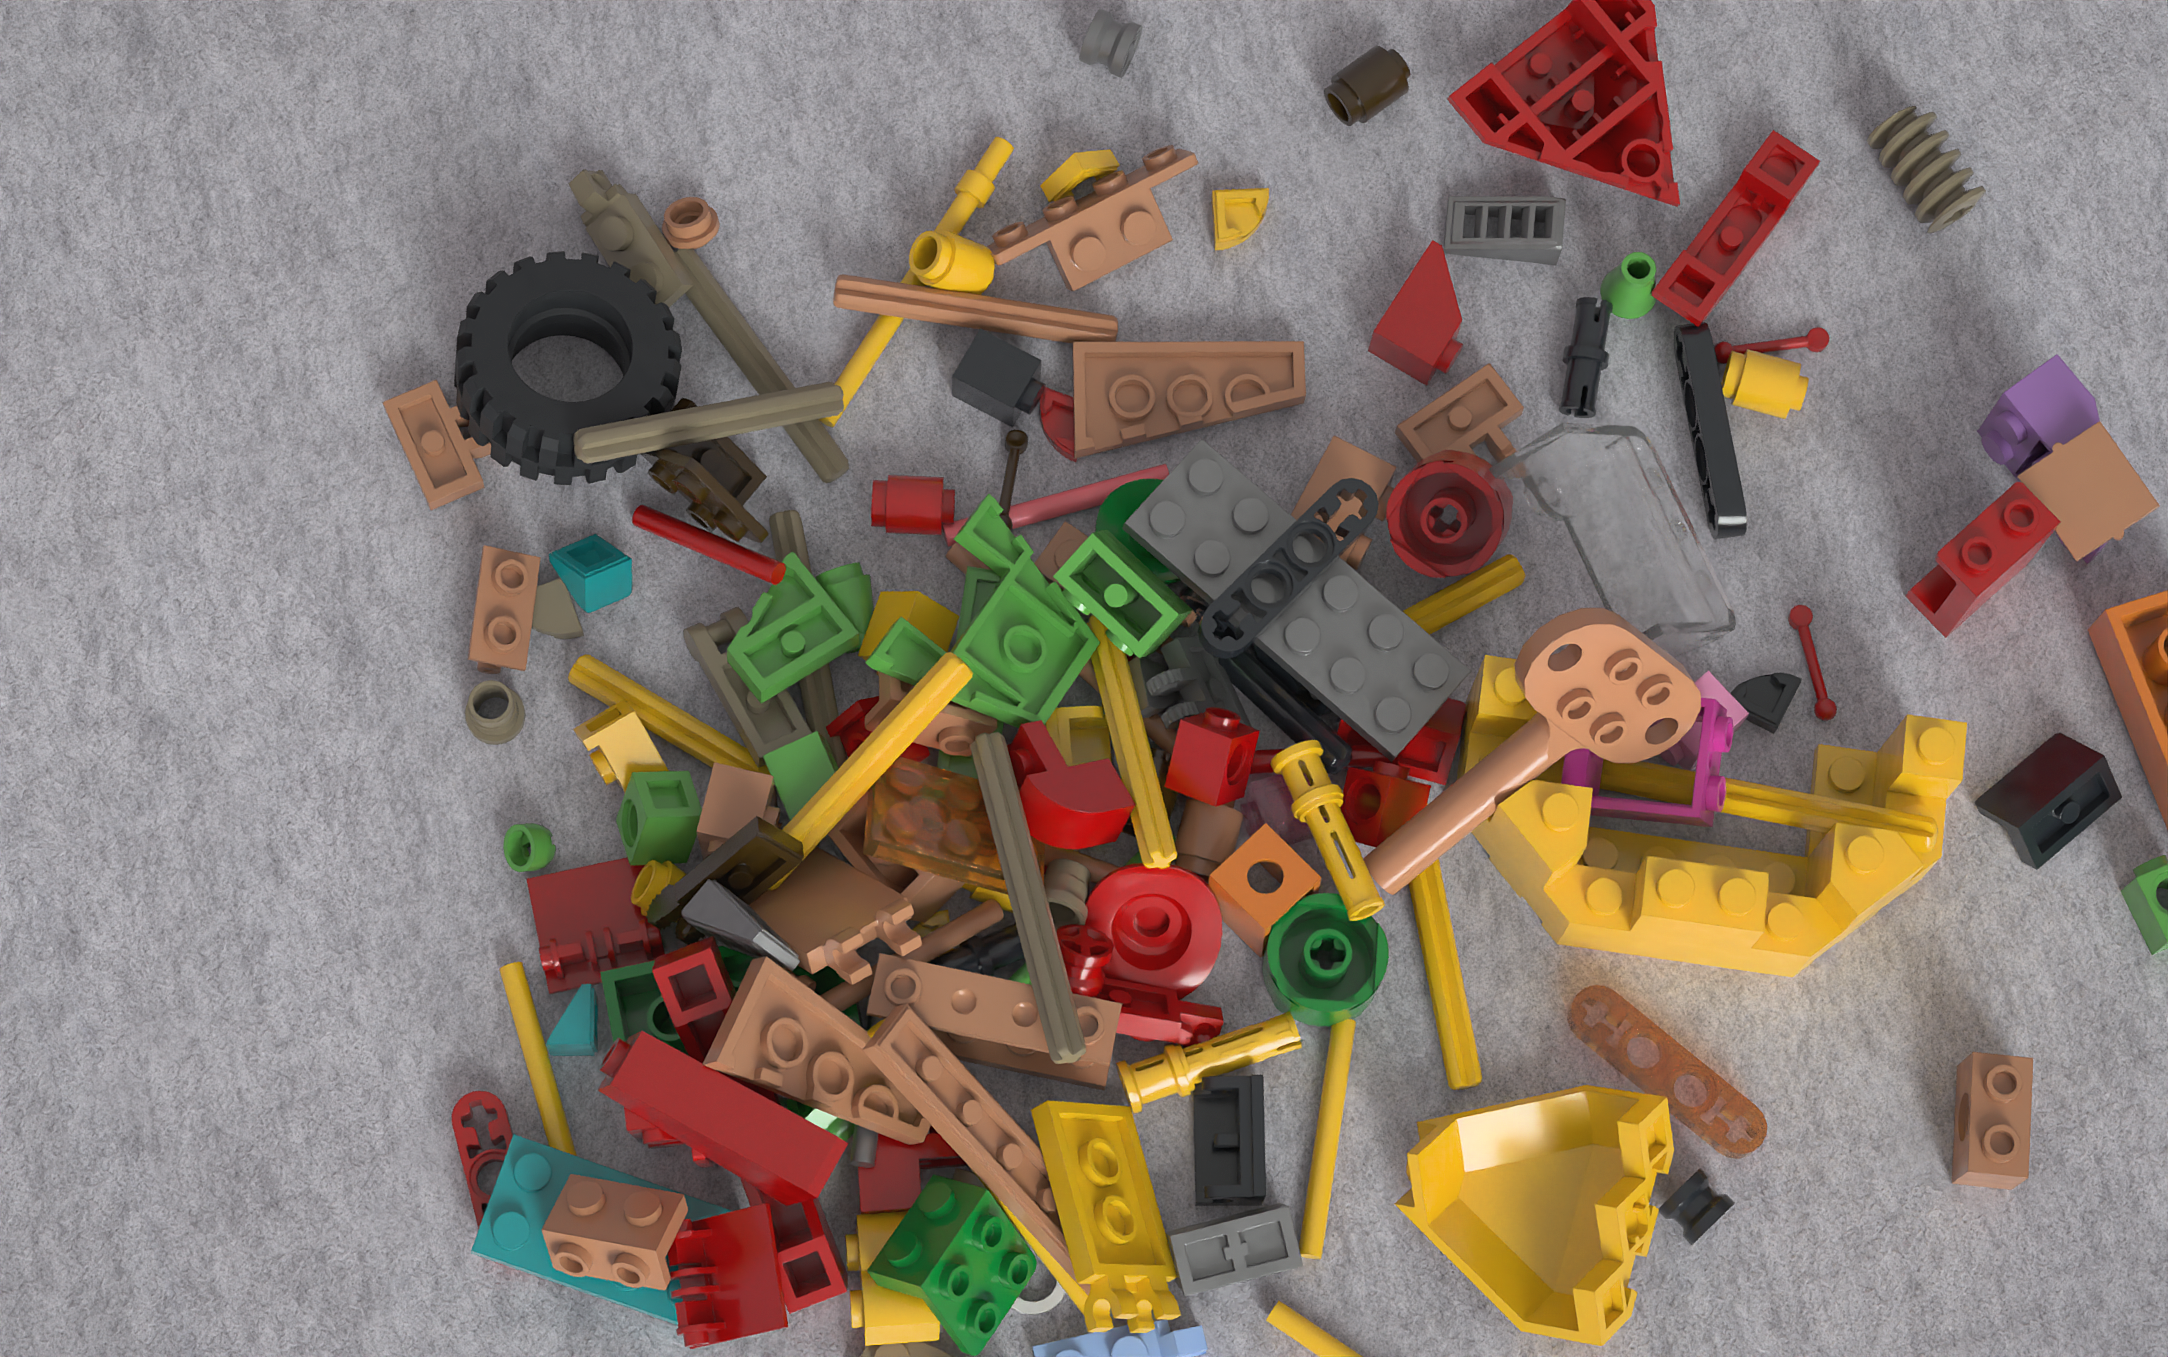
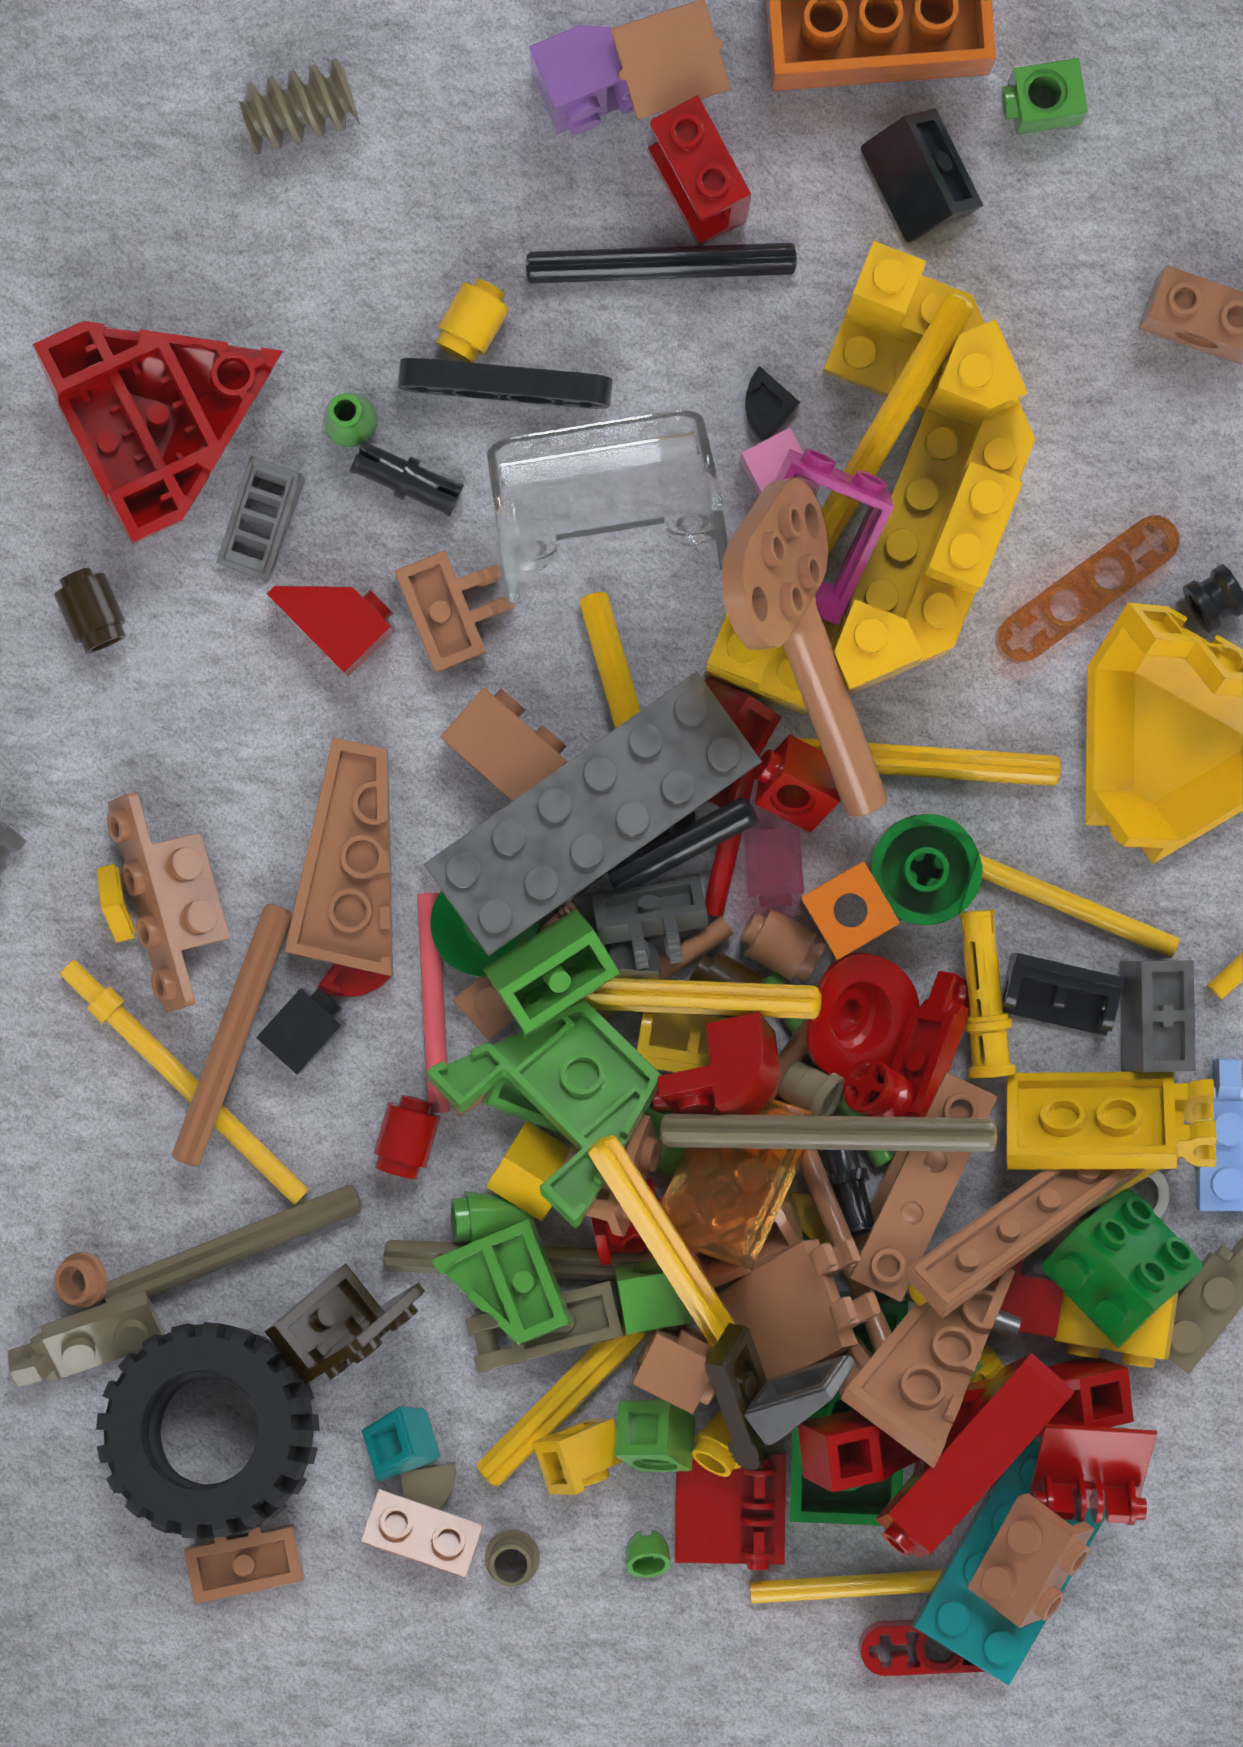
camera: 70 degrees left, 15 degrees up
teal slope [546,984,598,1056] -> none
dark tan axle [573,382,844,464] -> none
red bar [632,504,786,585] -> none
yellow brick [909,229,995,295] -> none
dark brown hinge [999,429,1028,531] -> none
red brick [1164,707,1260,807] -> none
black beam [1198,478,1379,659] -> none
yellow tile [1211,188,1269,251] -> none
yellow pin [1270,740,1385,921] -> none
red brick [1386,450,1513,578] -> none
red slope [1651,130,1820,327] -> none
red hinge [1714,327,1830,364] -> none
red hinge [1788,605,1837,721] -> none
none -> black axle [526,243,797,284]

